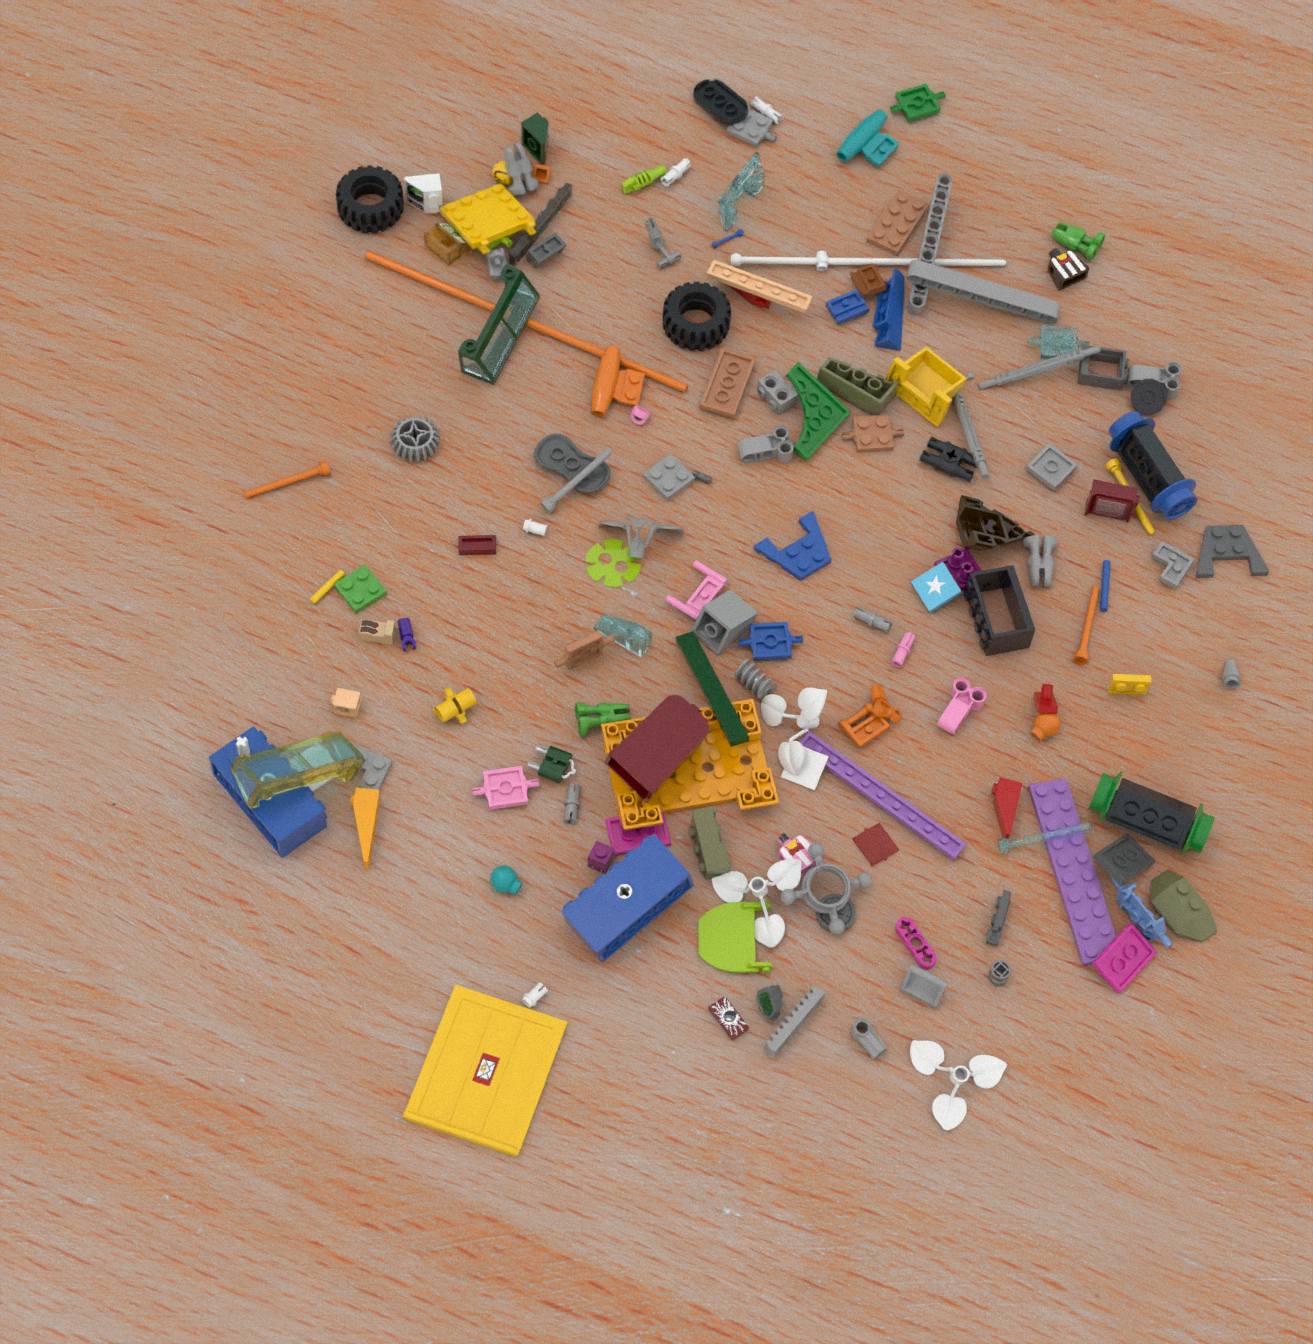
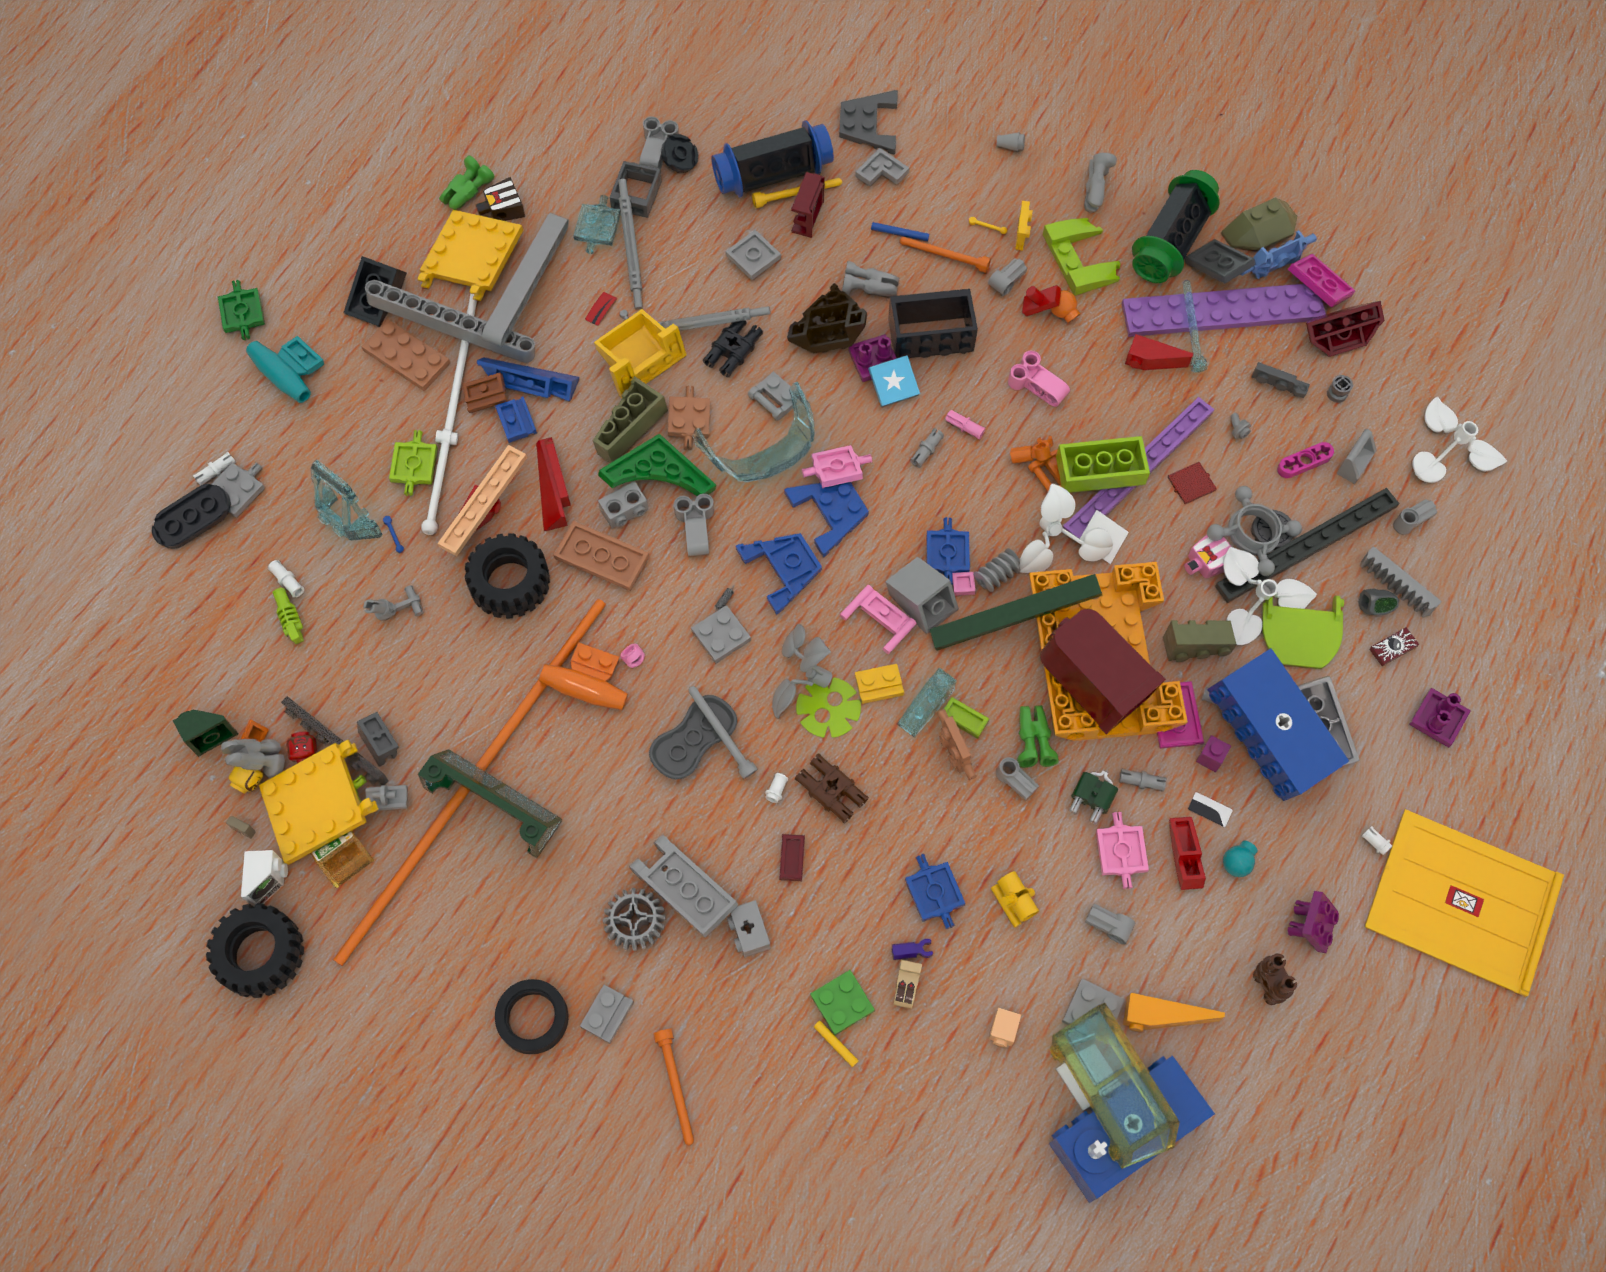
camera: 80 degrees left, 5 degrees up
none -> dark tan tile [226,816,256,839]
none -> red head [286,732,318,764]
none -> black slope [343,256,407,326]
none -> lime plate [389,430,438,496]
none -> yellow plate [417,210,523,301]
none -> black tyre [495,979,569,1054]
none -> red wedge [536,437,571,531]
none -> light grey plate [580,985,634,1044]
none -> red sticker [585,292,617,326]
none -> light grey hinge [629,835,738,938]
none -> clear light blue piece [693,381,815,482]
none -> light grey brick [727,900,771,958]
none -> blue wing [736,533,822,615]
none -> light grey plate [748,371,802,421]
none -> reddish brown pin [795,754,869,824]
none -> bright pink plate [802,445,872,488]
none -> yellow plate [855,664,905,704]
none -> blue plate [905,854,966,929]
none -> lime tile [944,697,989,739]
none -> bright pink tile [952,572,975,596]
none -> yellow hinge [969,217,1008,234]
none -> light grey piece [988,258,1027,296]
none -> light grey piece [996,757,1039,801]
none -> lime wedge [1043,218,1120,296]
none -> lime brick [1056,436,1150,493]
none -> light grey piece [1084,153,1117,213]
none -> light grey piece [1085,904,1135,944]
none -> red slope [1169,817,1206,890]
none -> sticker [1188,792,1232,827]
none -> pearl dark grey plate [1215,488,1400,603]
none -> light grey plate [1231,413,1251,439]
none -> reddish brown pin [1253,953,1297,1005]
none -> magenta plate [1288,891,1339,953]
none -> light grey wedge [1298,676,1360,766]
none -> dark red wedge [1306,301,1385,357]
none -> magenta plate [1409,688,1471,748]

